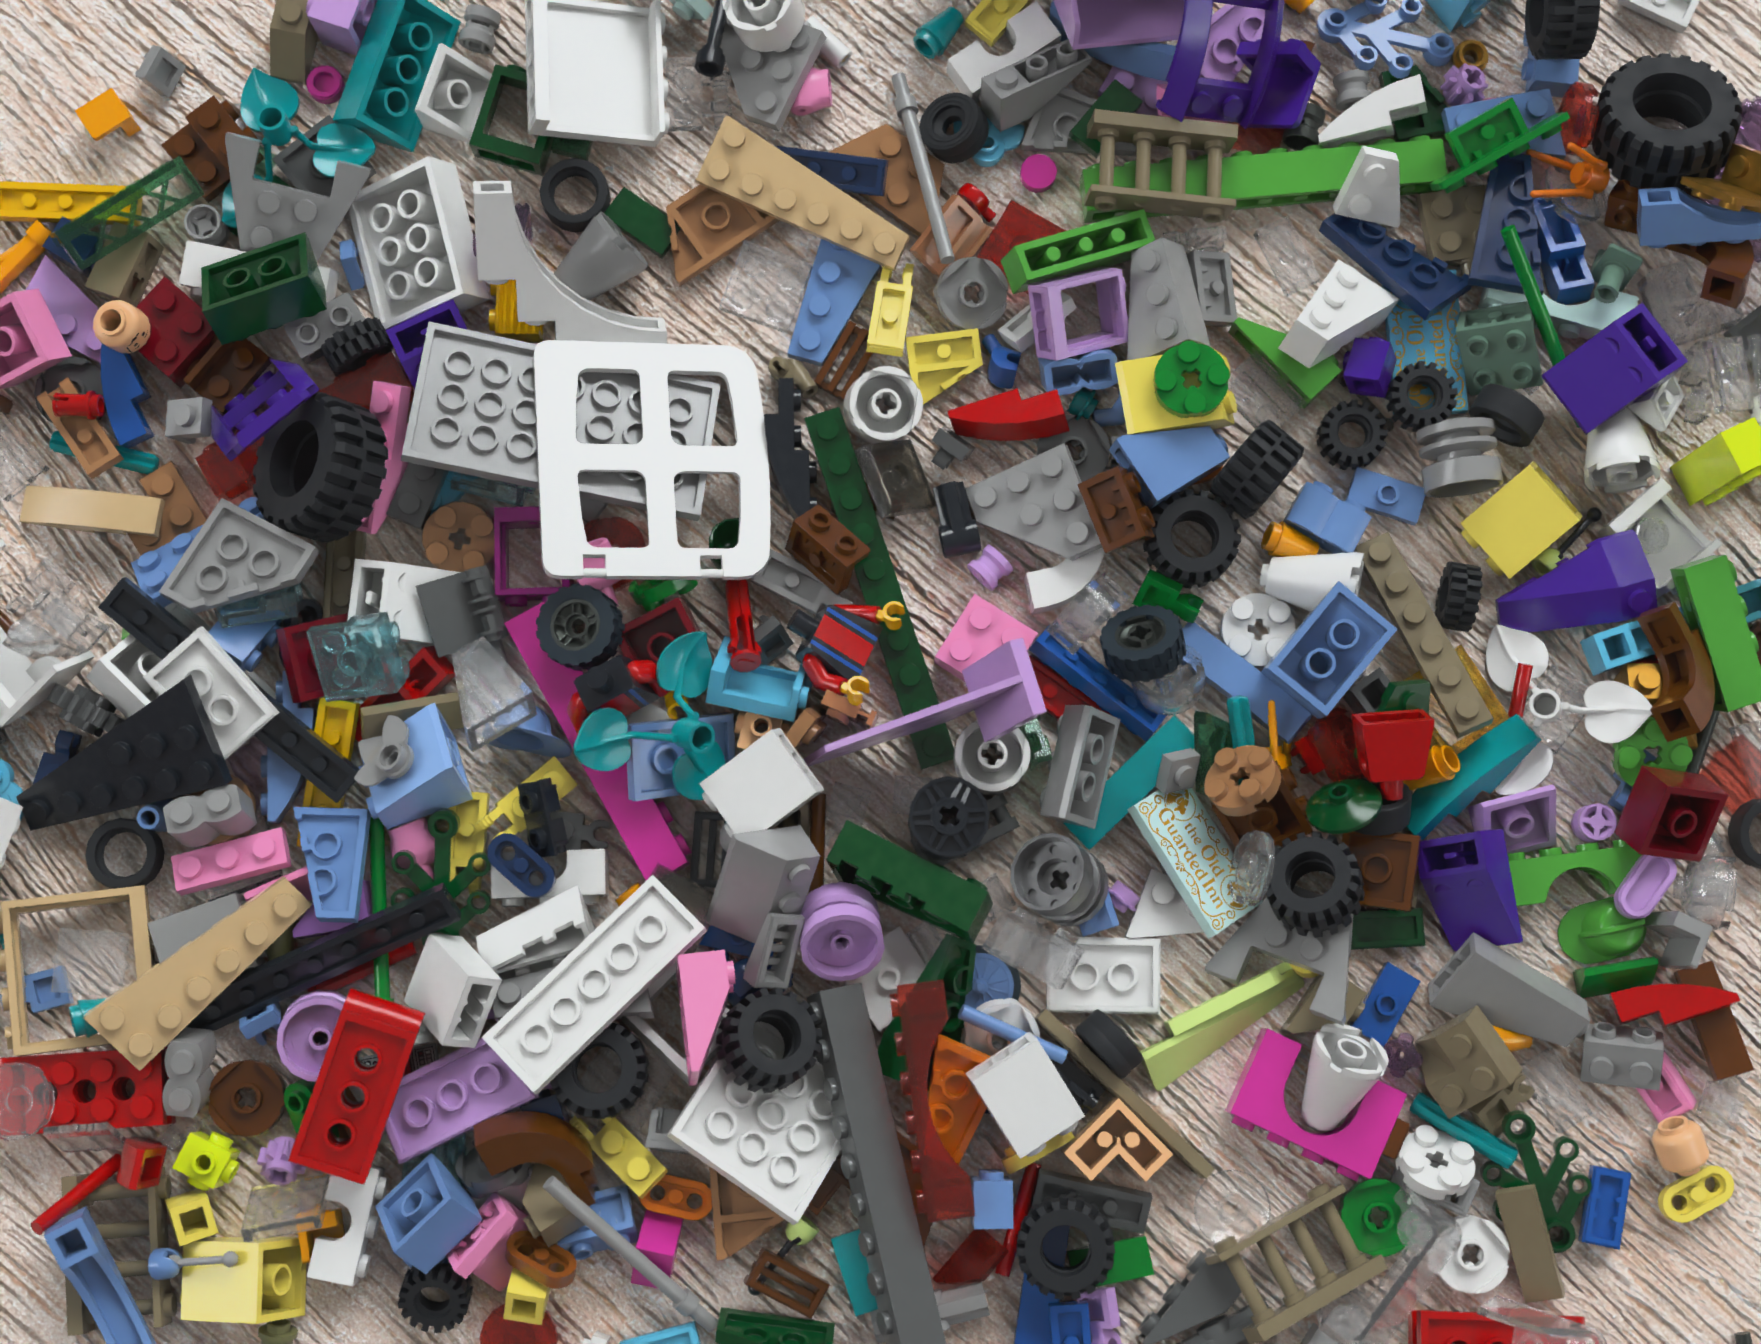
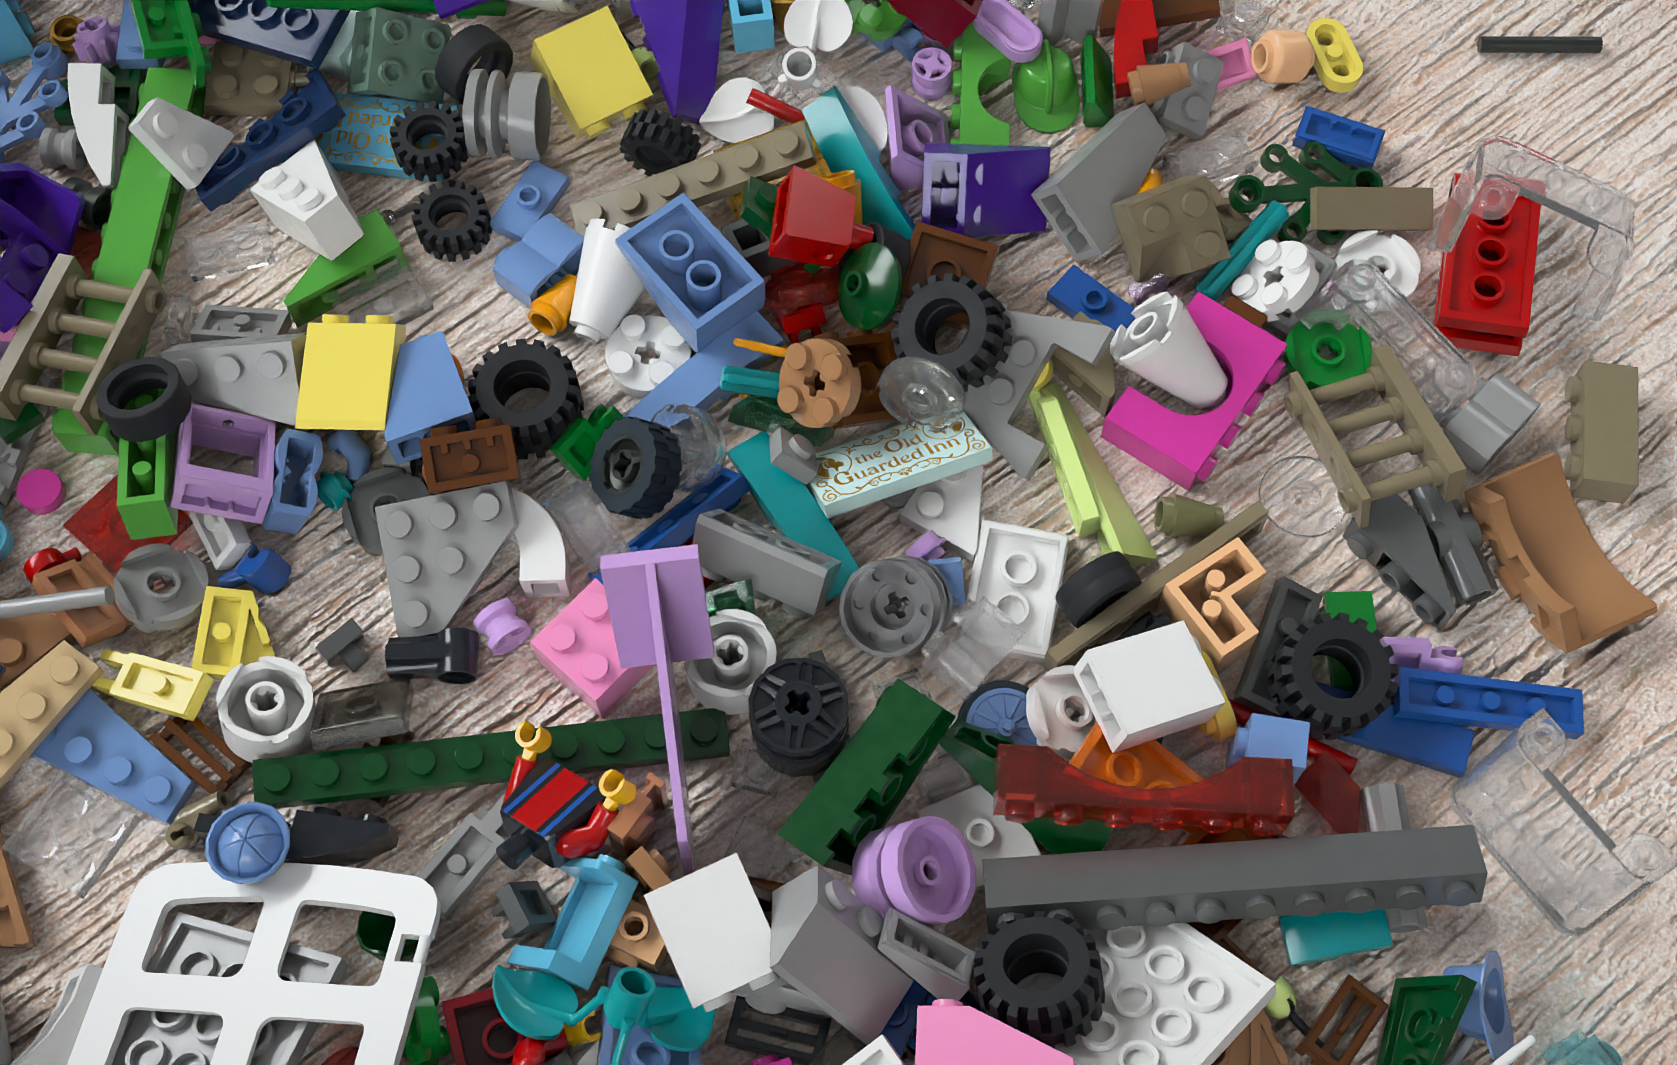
camera: 75 degrees left, 15 degrees down
red piece [724,579,762,672] -> none
reddish brown bracket [785,505,870,595] -> none
red slope [947,388,1070,441] -> none
medium blue bar [958,1004,1068,1064] -> none
green plate [1153,340,1230,418] -> none
black tyre [1210,419,1304,519] -> none
dark purple brick [1343,337,1397,398] -> none
dark green tile [1351,908,1425,950] -> none
none -> black tyre [96,357,192,442]
none -> medium blue hat [205,802,290,884]
none -> medium nougat cone [1127,62,1191,106]
none -> olive cone [1154,493,1224,537]

